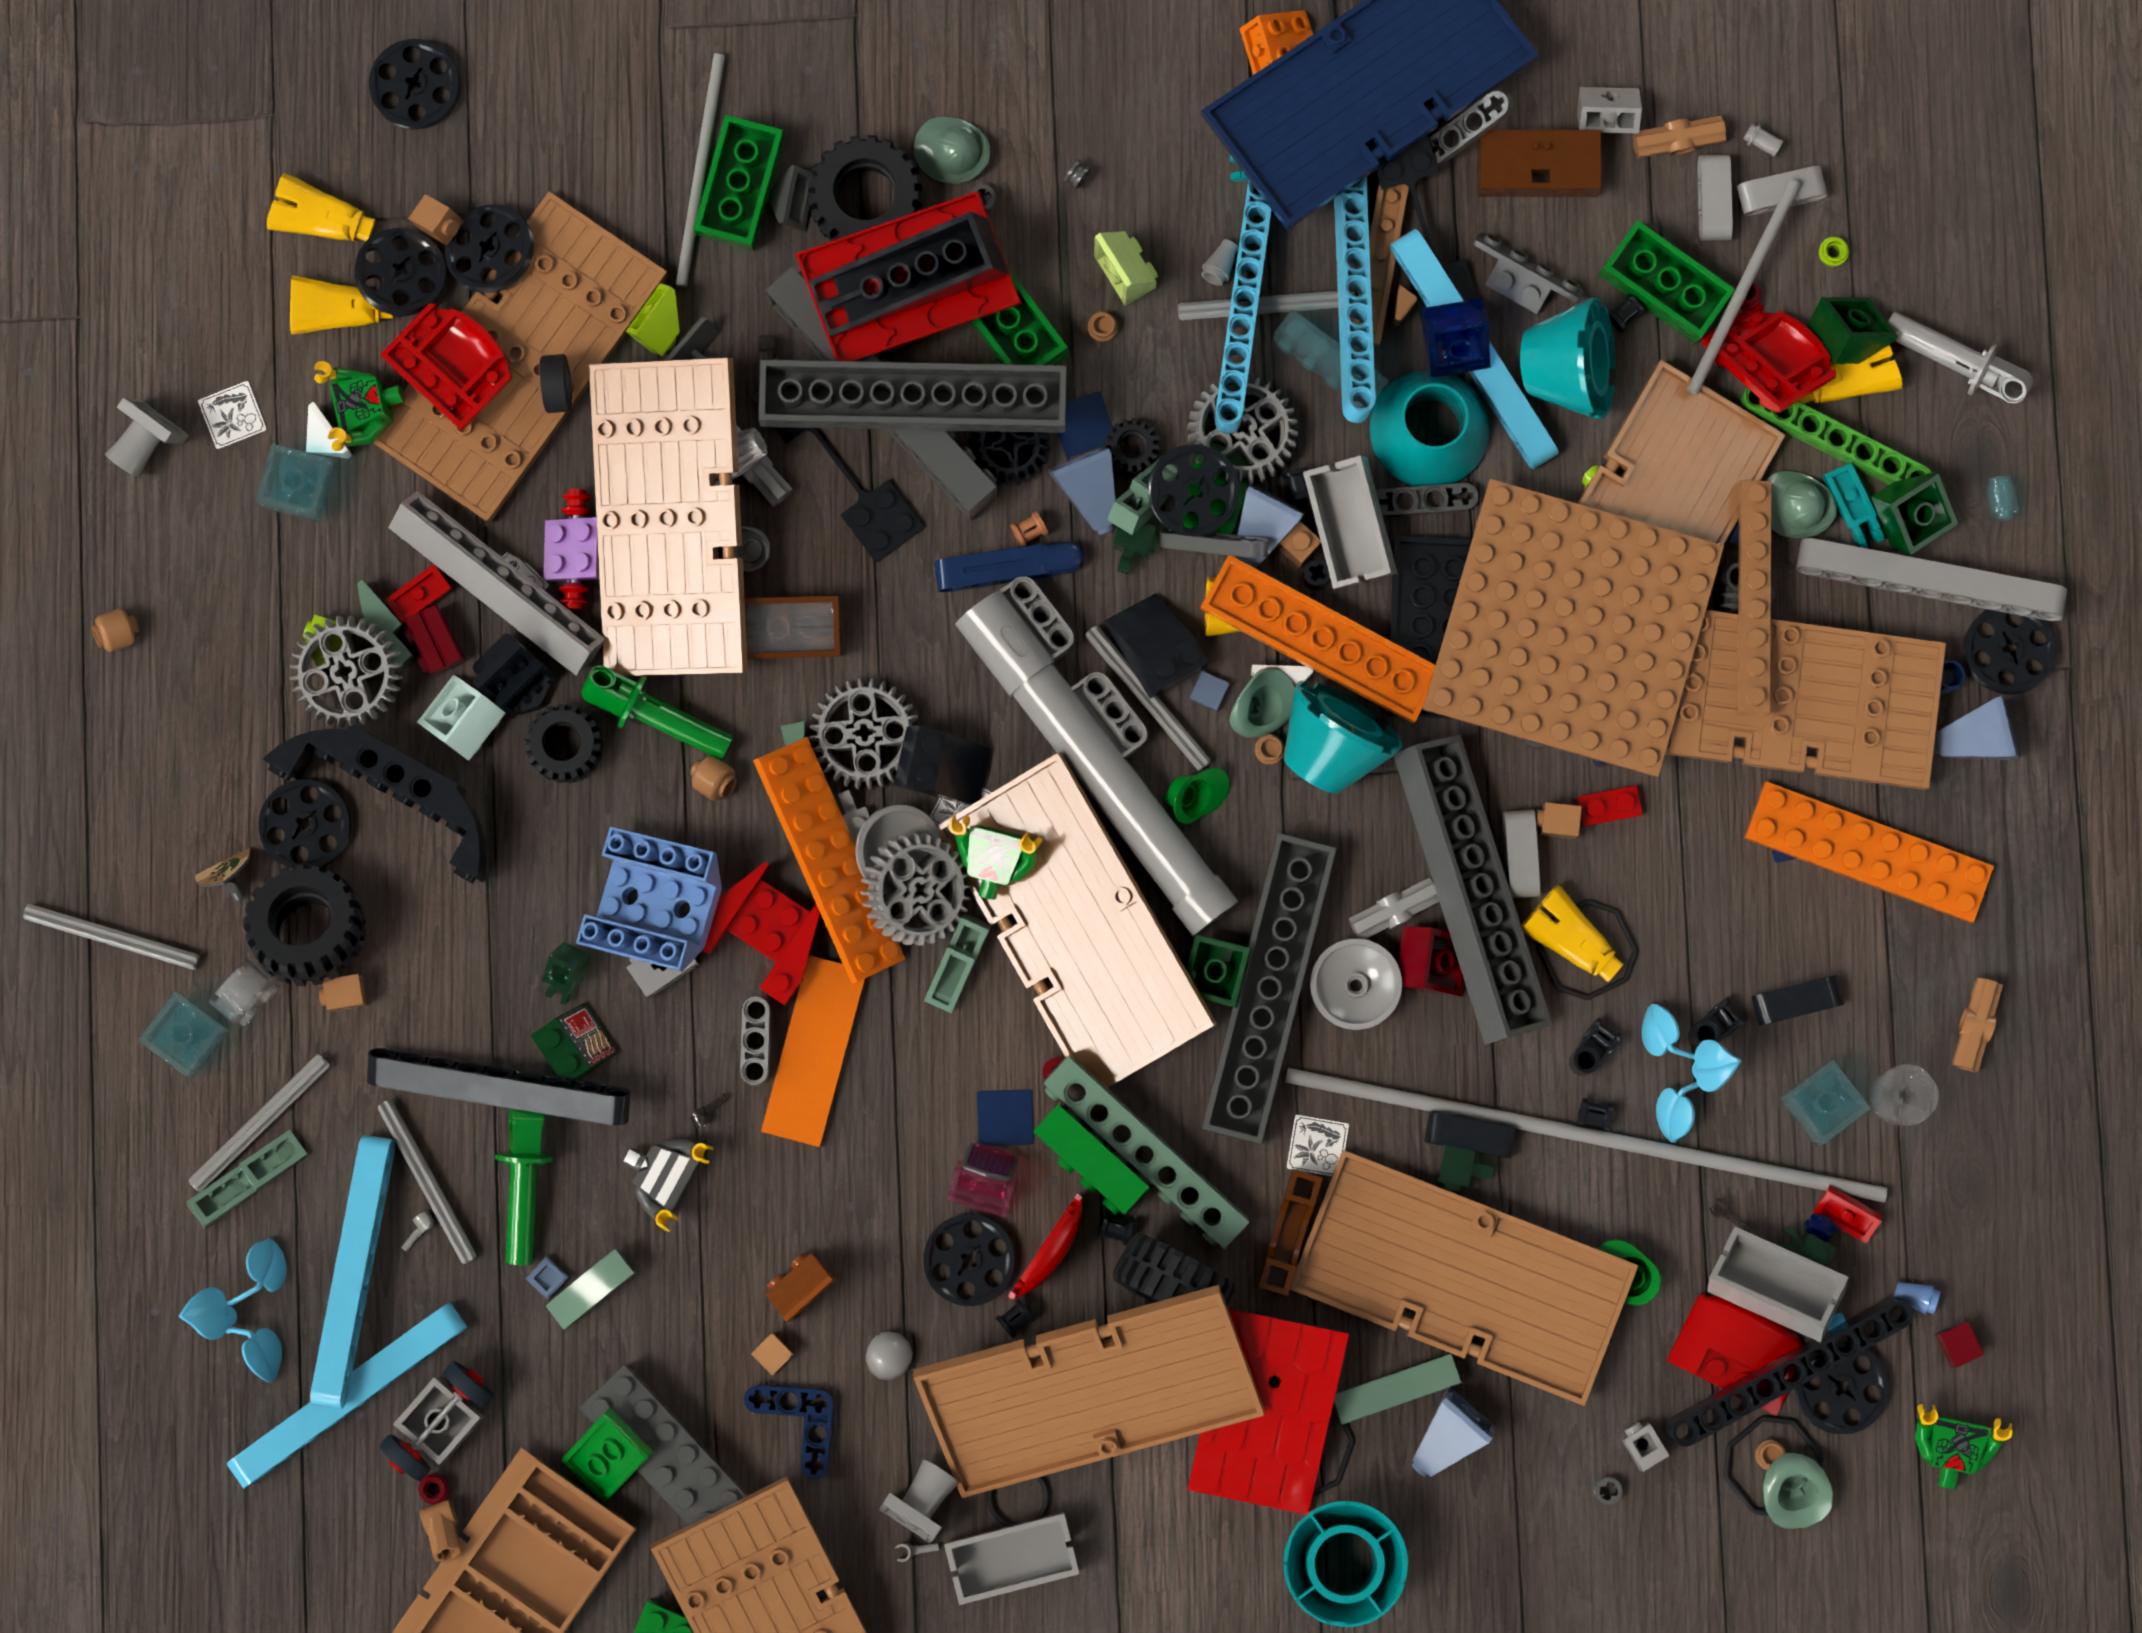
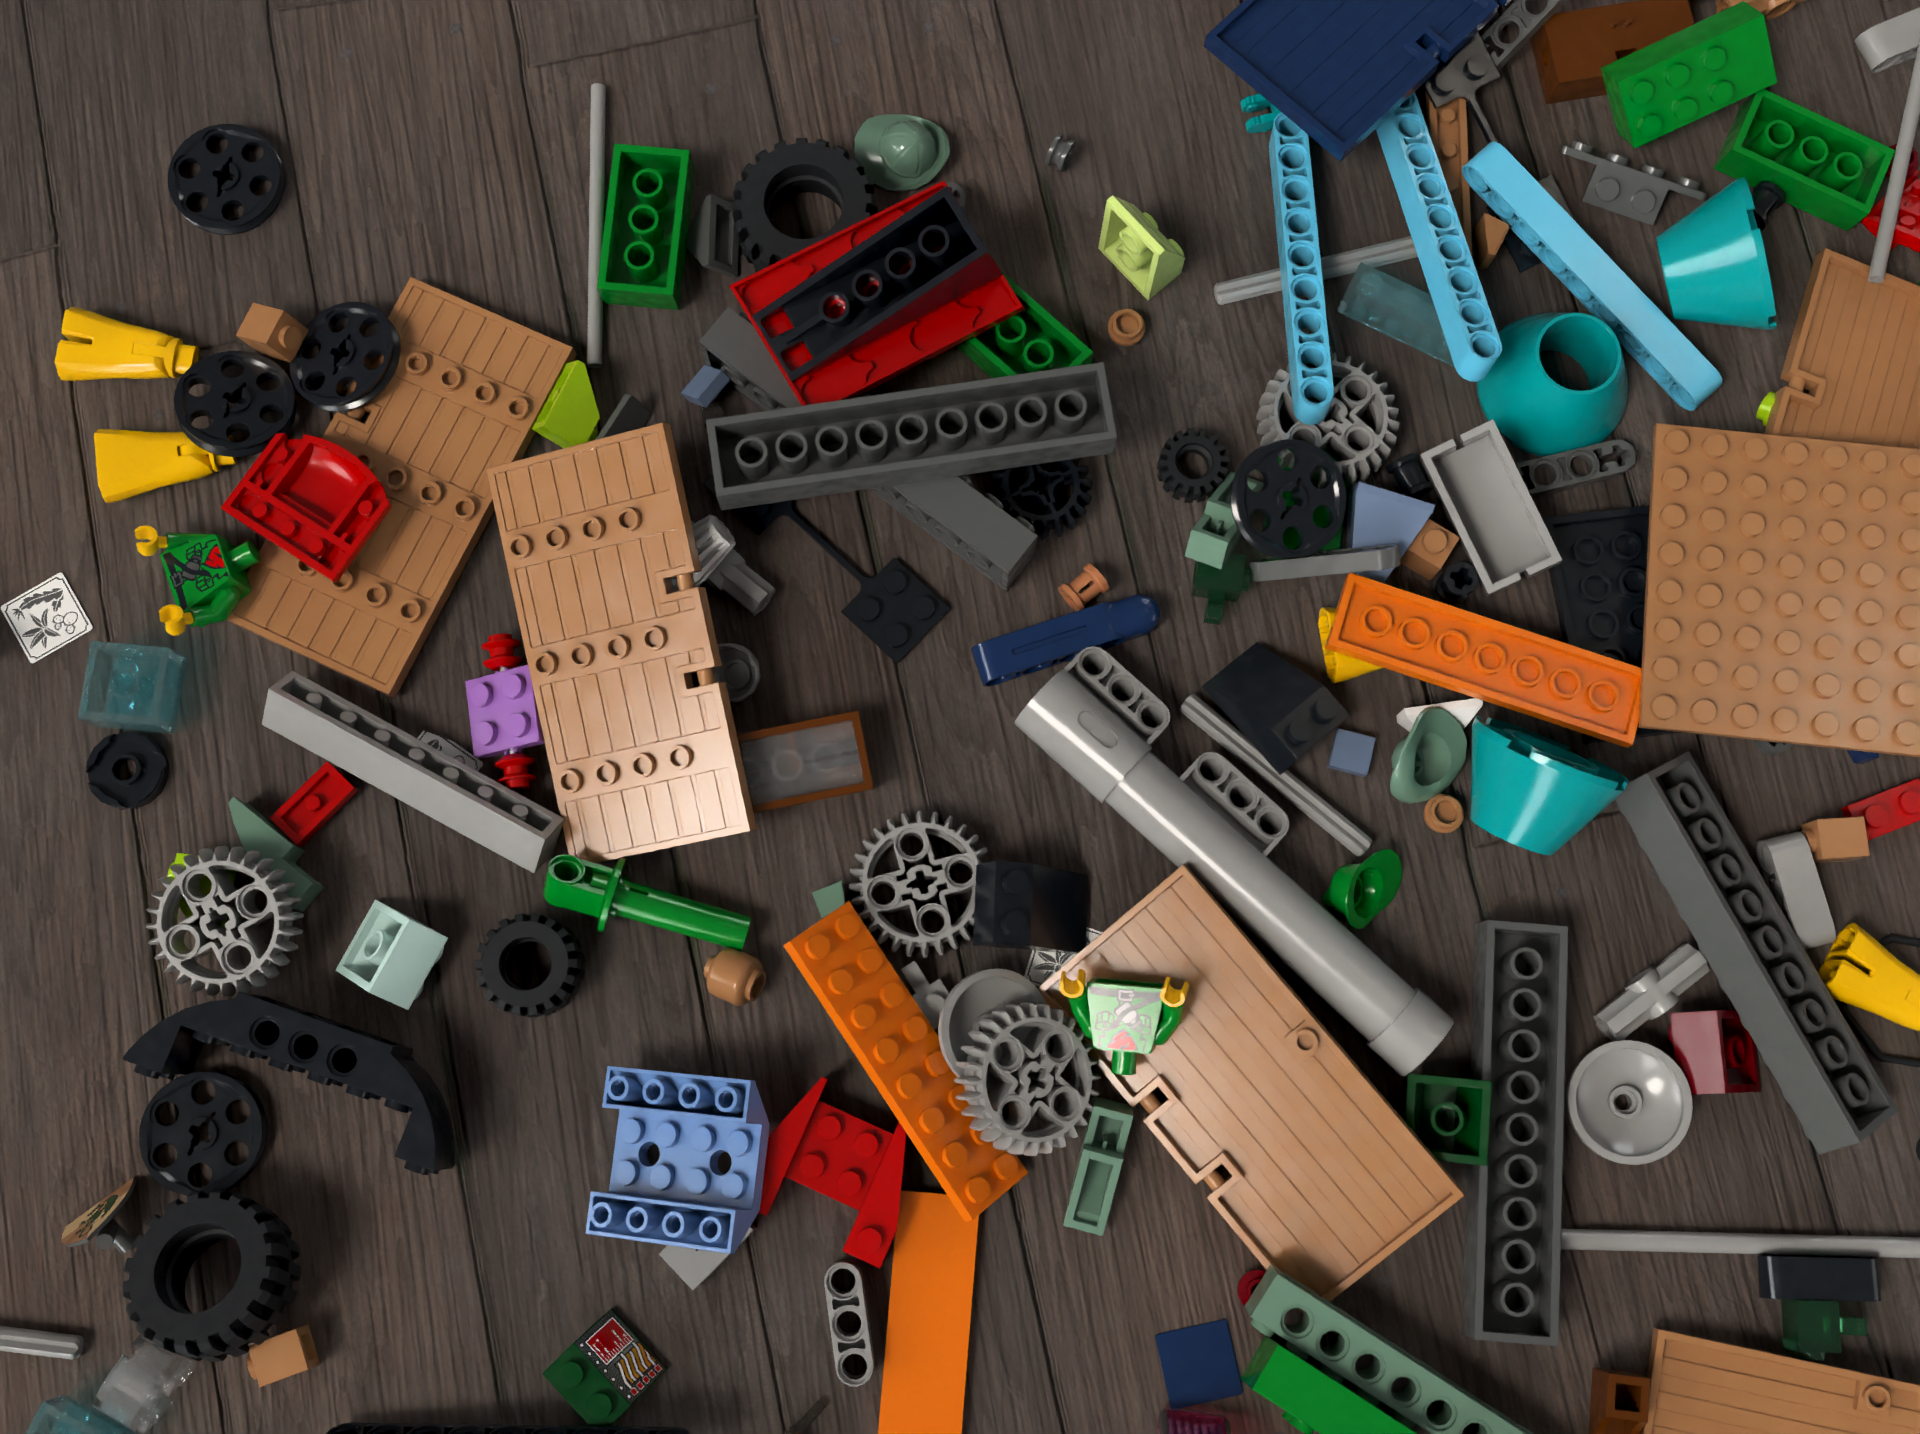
camera: 10 degrees left, 5 degrees down
white slope [306,402,352,459] -> none
dark red brick [403,605,466,677] -> none
black piece [472,634,557,719] -> none
black tyre [540,354,572,413] -> none
clear green brick [542,942,591,1005] -> none
sand blue slope [1048,447,1116,535] -> none
dark blue sticker [1058,391,1113,458] -> none
light grey cone [1201,239,1239,286] -> none
white sticker [1287,1115,1349,1176] -> none
clear blue slope [1422,298,1491,377] -> none
light grey beam [1697,155,1733,241] -> none
none -> black tile [86,731,169,810]
none -> sand blue tile [681,365,730,408]
none -> green brick [1601,1,1777,149]

